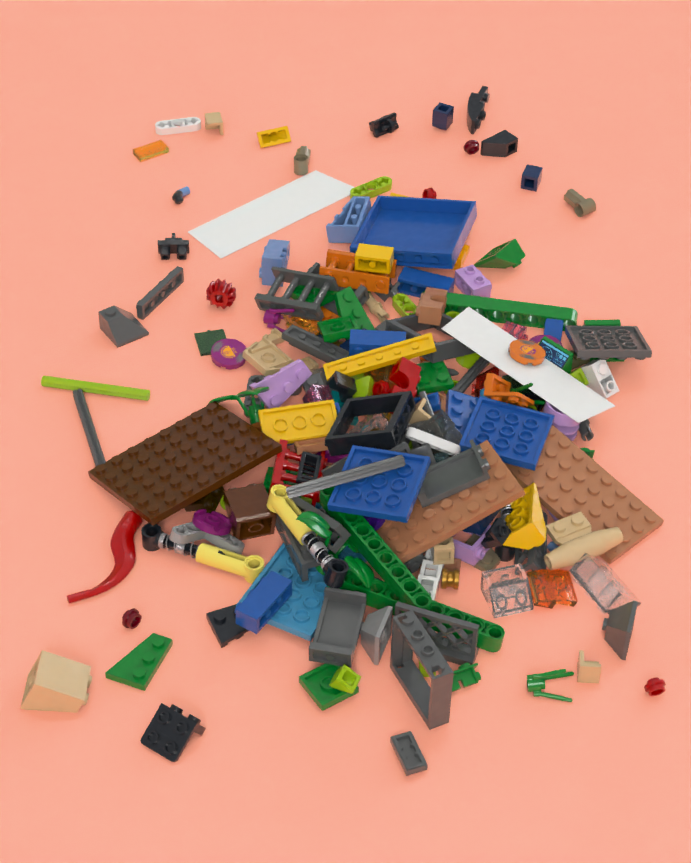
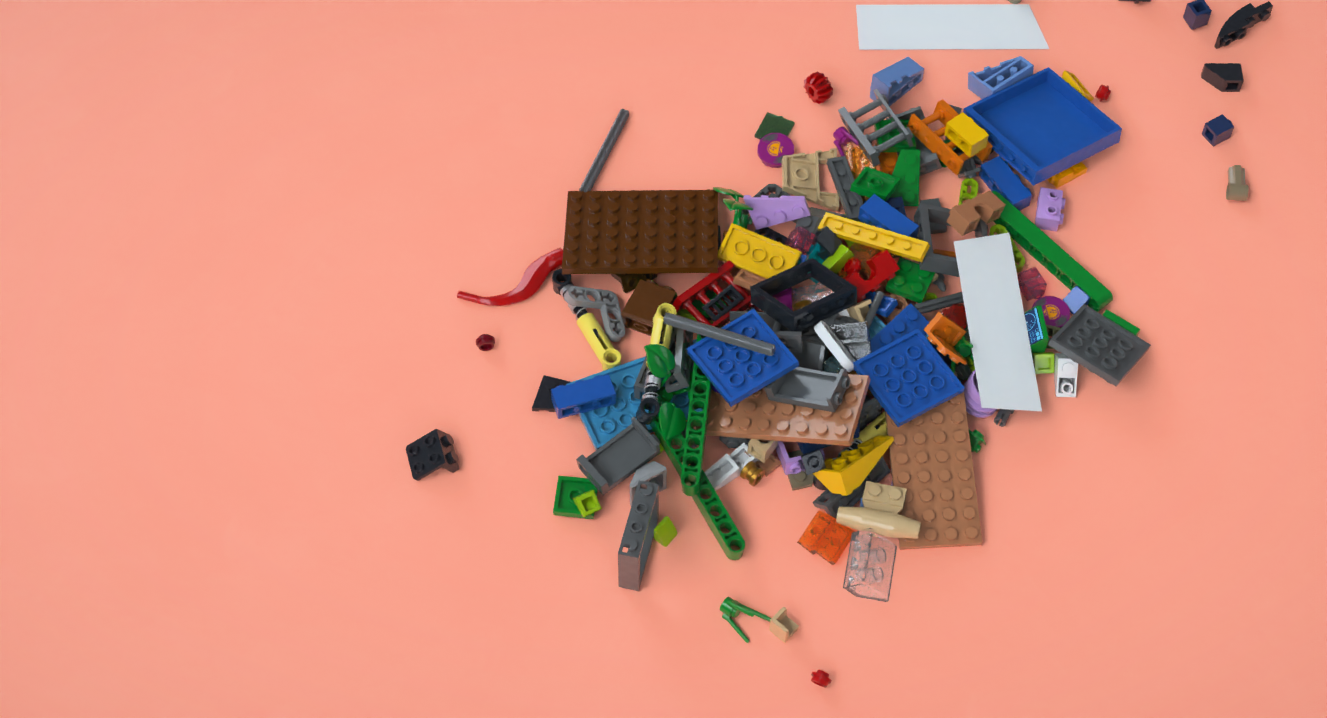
camera: 40 degrees right, 15 degrees up
tan slope [20,650,93,713] -> none
lime axle [41,375,151,401] -> none
dark grey slope [98,305,149,348] -> none
green wing [105,633,173,691] -> none
dark grey plate [136,266,184,320] -> none
black hips [157,233,190,260] -> none
magenta tile [192,509,232,536] -> none
lime beam [350,176,392,199] -> none
tan pin [365,293,390,323] -> none
dark grey plate [390,731,428,776] -> none
dark grey fence [395,601,479,665] -> none
green hinge [438,663,481,692] -> none
dark red plate [463,140,479,155] -> none
green slope [474,238,526,269] -> none
clear slope [480,563,534,618] -> none
orange tile [508,339,546,366] -> none
dark grey slope [602,601,638,661] -> none

